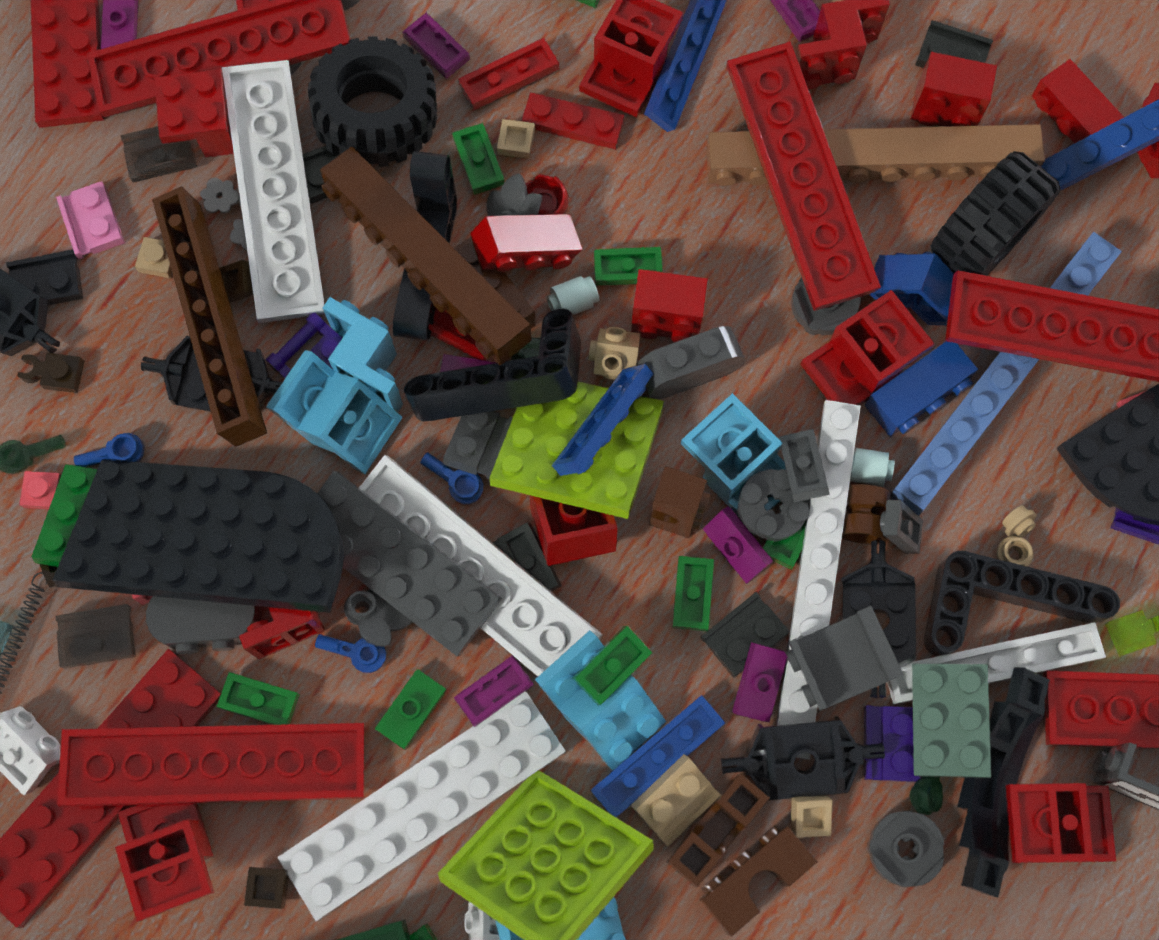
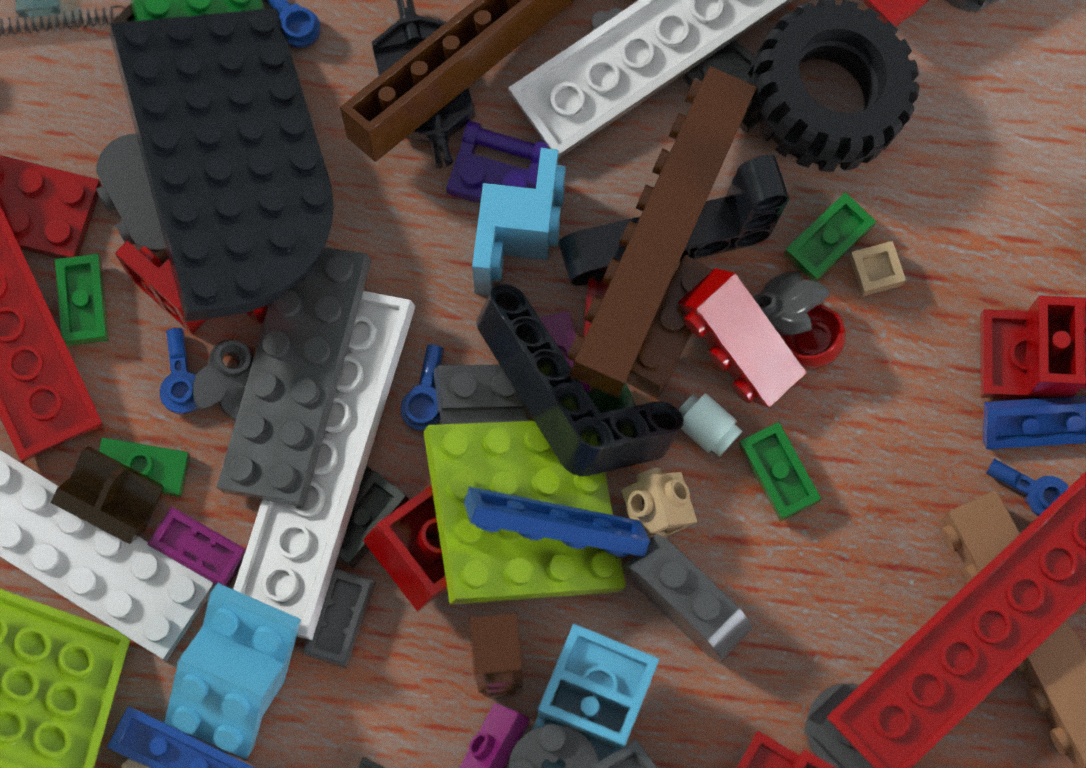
camera: 65 degrees right, 0 degrees up
clear smoke plate [55,604,136,669] -> none
dark brown plate [219,259,253,303] -> none
medium azure bracket [266,350,403,474] -> none
magenta plate [402,12,470,79] -> none
red plate [458,38,559,111] -> none
red plate [521,92,624,150] -> none
green plate [572,626,653,705] -> none
red brick [631,269,708,342] -> none
green plate [672,556,714,632] -> none
none -> dark brown panel [51,446,164,544]
none -> dark grey plate [303,568,375,669]
none -> blue plate [986,458,1069,516]

